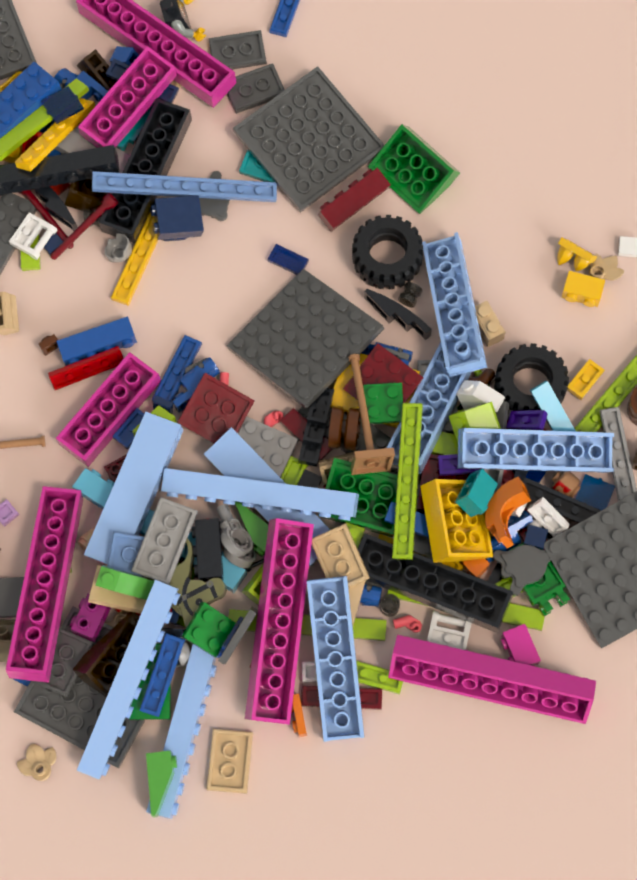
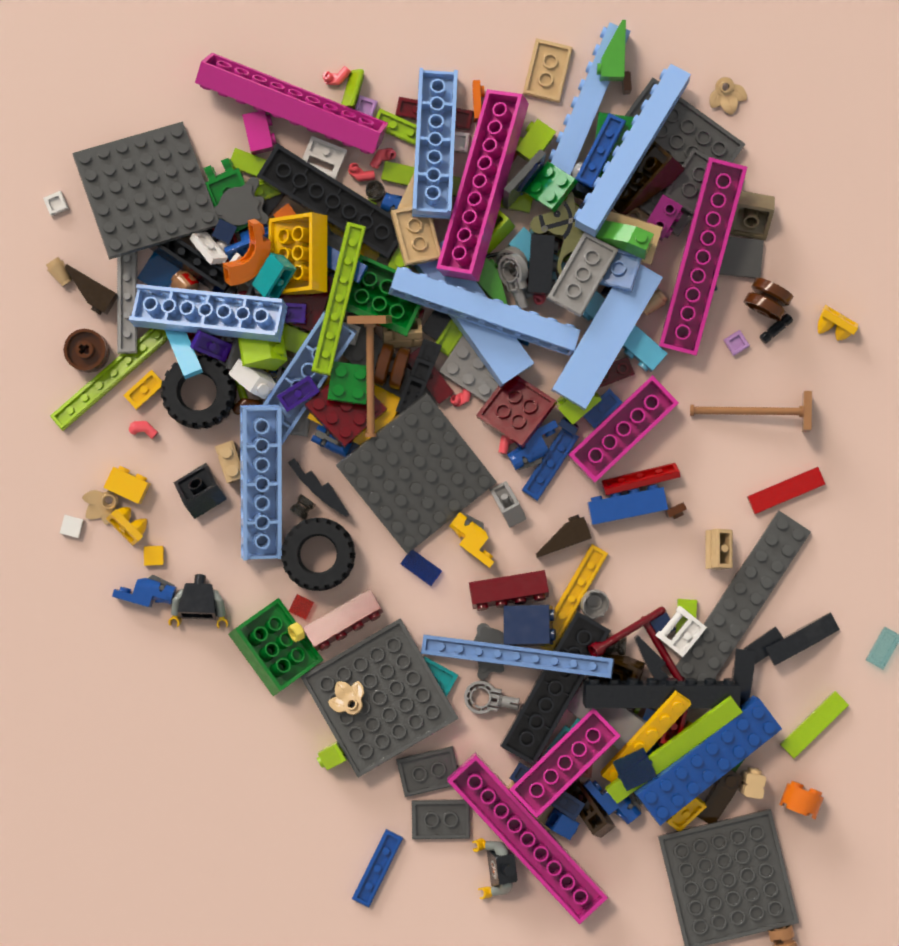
camera: 175 degrees left, 15 degrees up
none -> blue plate [112,575,177,607]
none -> coral arm [129,421,158,439]
none -> yellow tile [144,546,164,566]
none -> black torso [168,574,228,629]
none -> black slope [173,463,227,519]
none -> dark purple plate [277,375,320,412]
none -> light yellow tile [288,622,305,643]
none -> clear red tile [289,594,314,619]
none -> lime slope [317,741,347,770]
none -> coral arm [323,66,351,85]
none -> tan plate [328,681,364,715]
none -> lime slope [341,69,365,109]
none -> lavender tile [355,95,378,117]
none -> coral arm [369,148,396,170]
none -> yellow plate [449,512,494,568]
none -> light grey pin [464,680,520,714]
none -> dark red brick [469,570,549,611]
none -> light grey slope [490,481,526,528]
none -> lime brick [515,118,556,162]
none -> dark brown slope [536,514,592,558]
none -> reddish brown tile [622,71,632,95]

